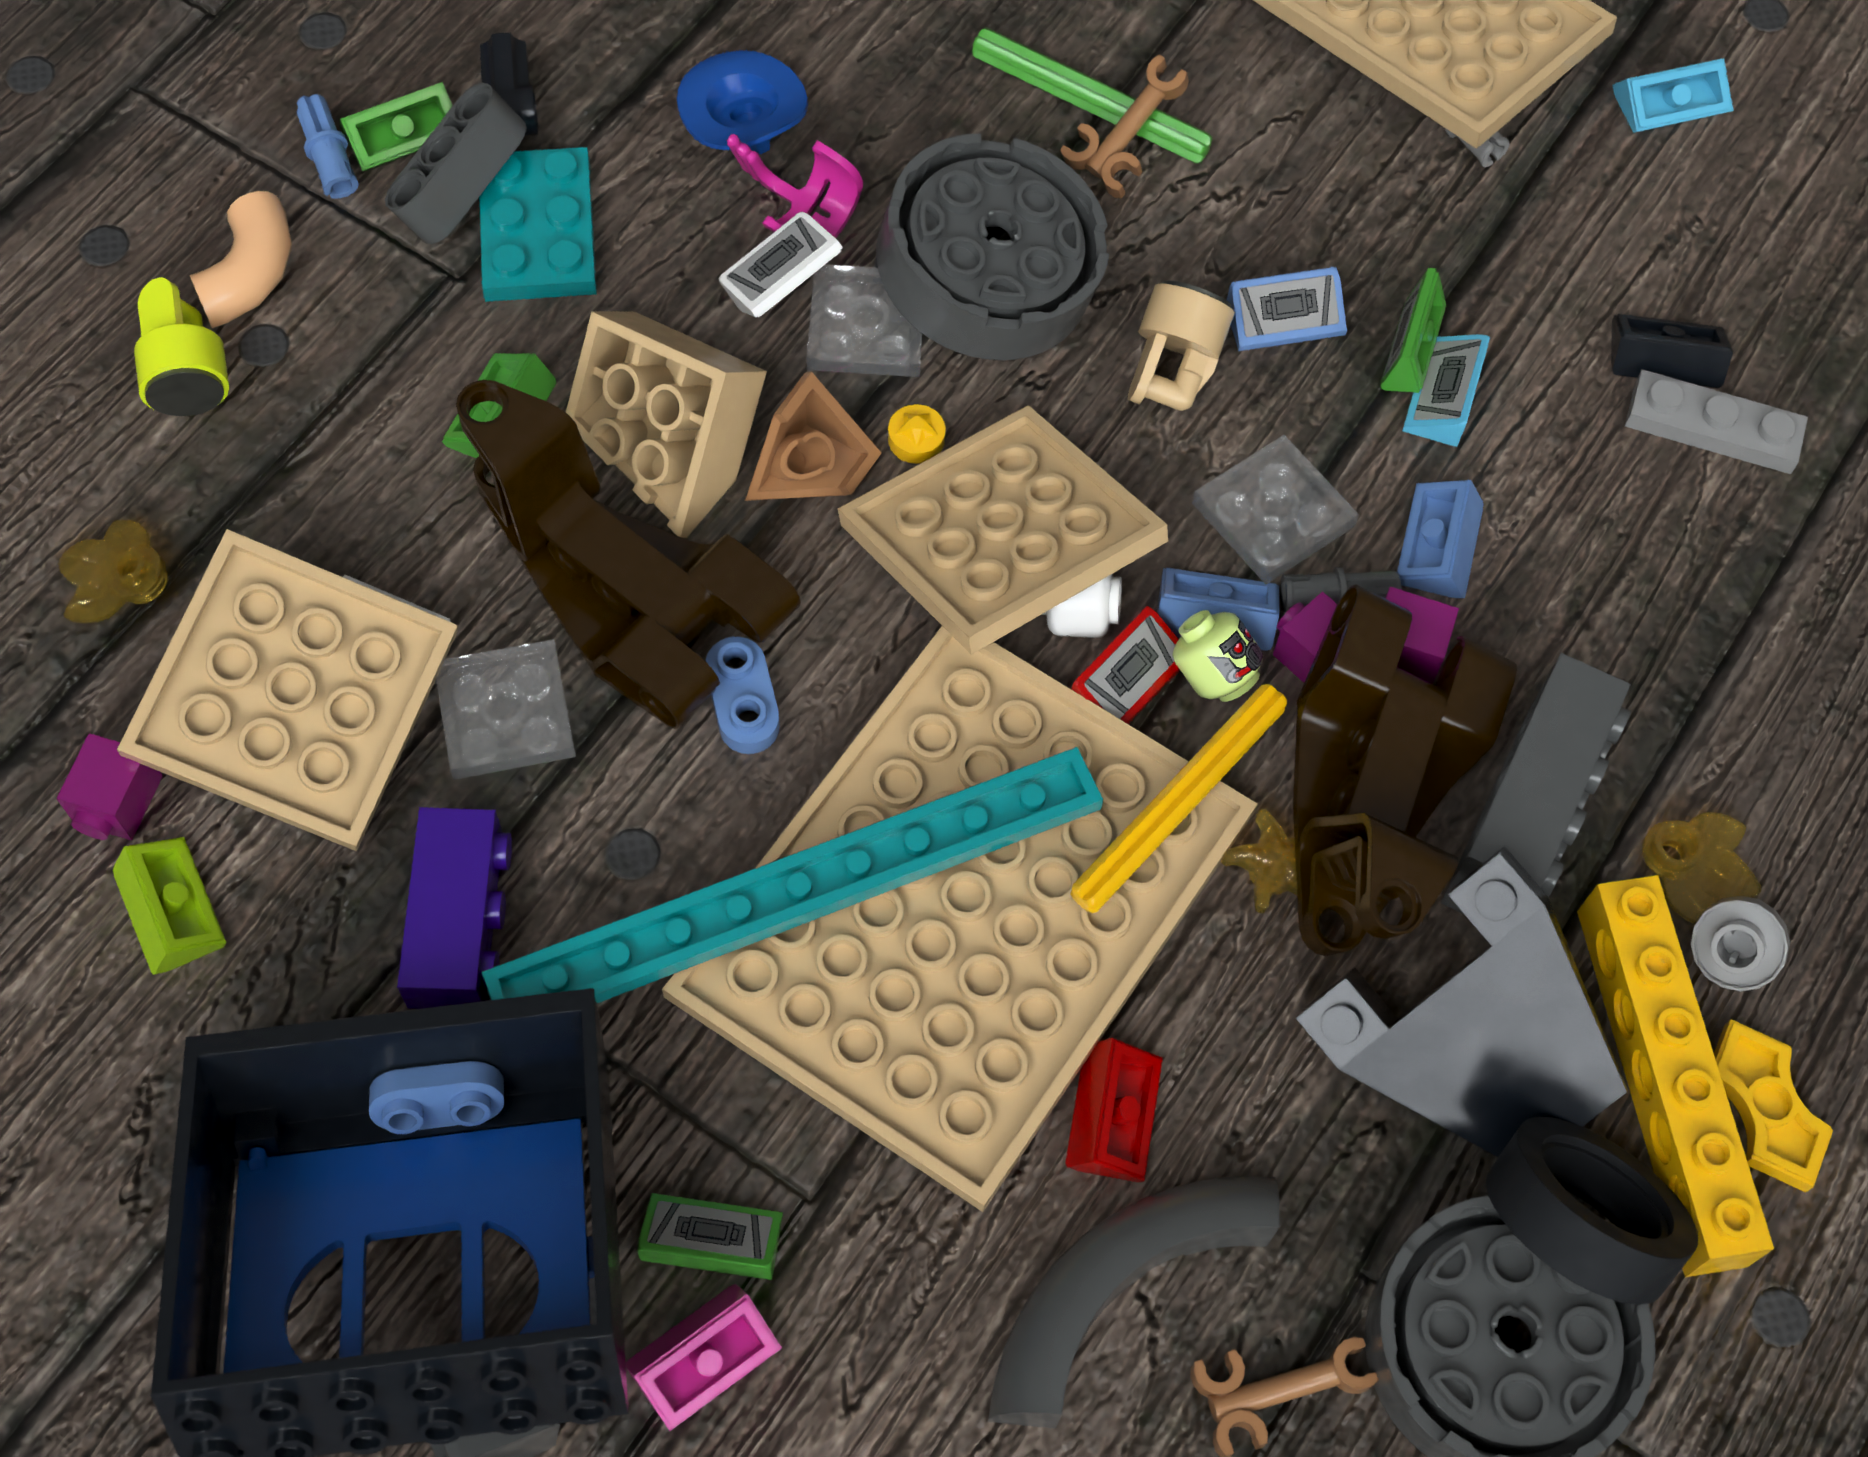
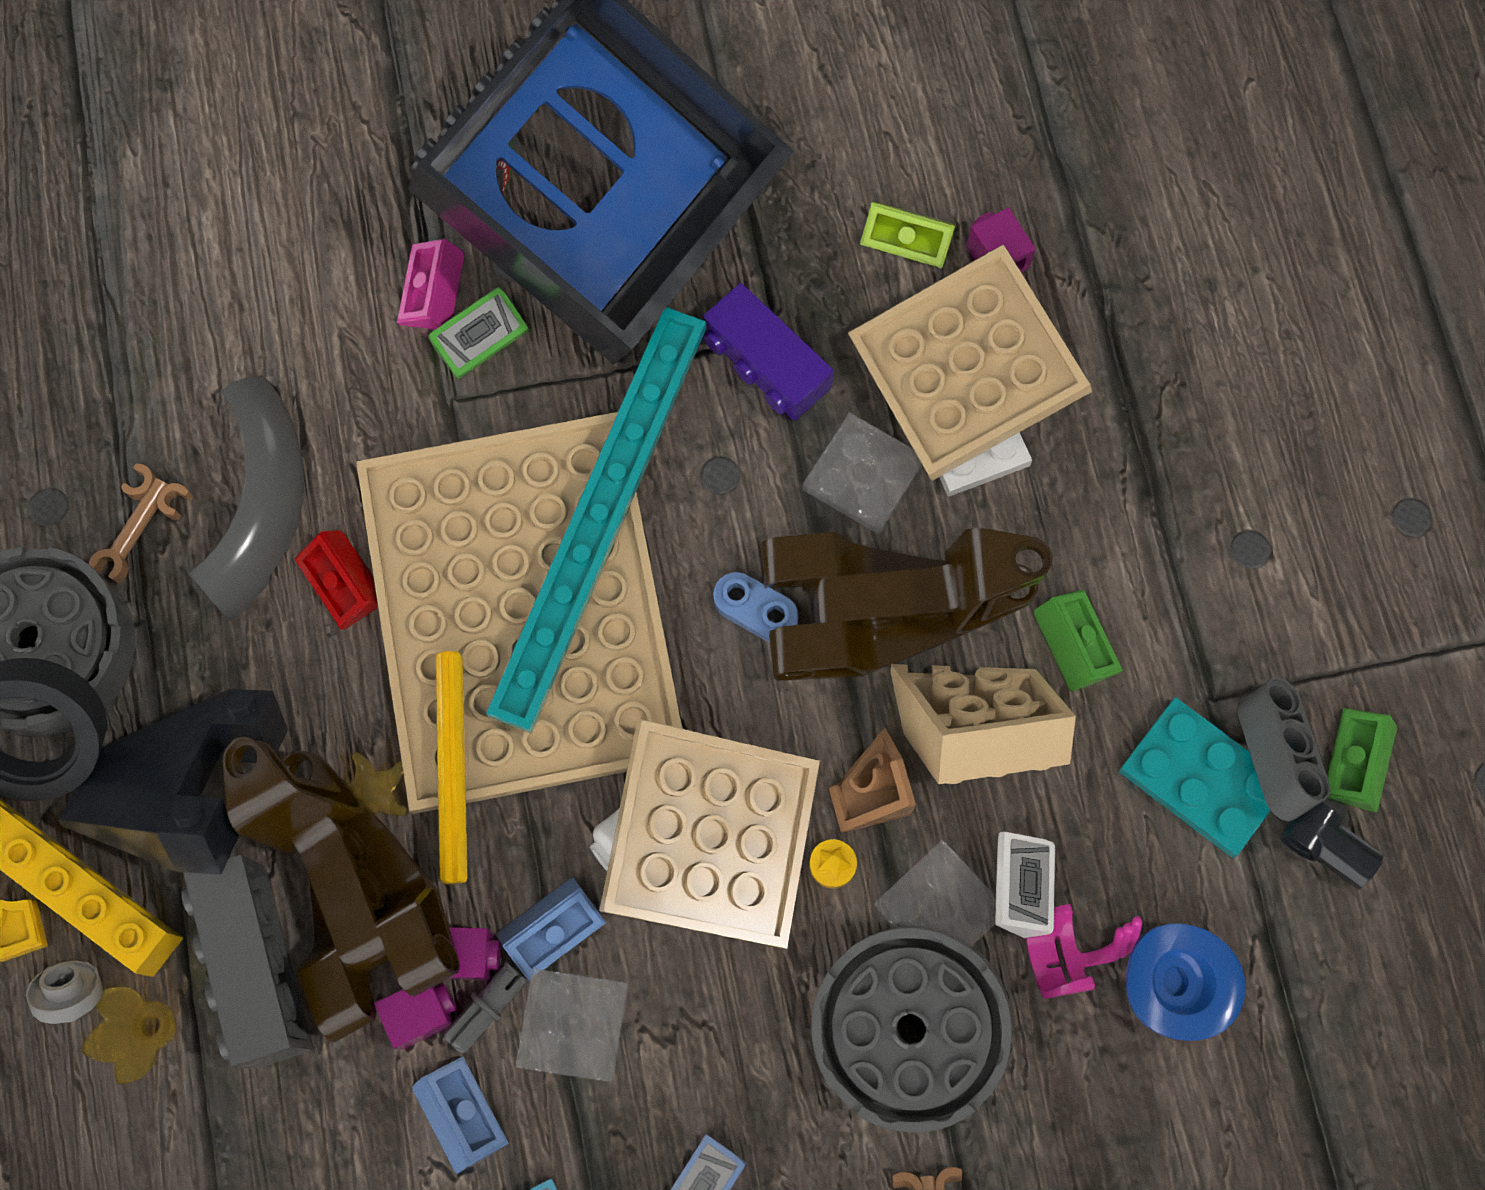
camera: 140 degrees right, 10 degrees up
clear yellow plate [58,520,168,623] -> none
neon yellow piece [134,277,229,416] -> none
light nougat cylinder [189,191,291,329] -> none
medium blue axle [297,94,359,199] -> none
medium blue plate [369,1061,504,1134] -> none
slope [1071,606,1180,725] -> none
tan piece [1128,280,1235,411] -> none
yellowish green head [1172,610,1263,702] -> none

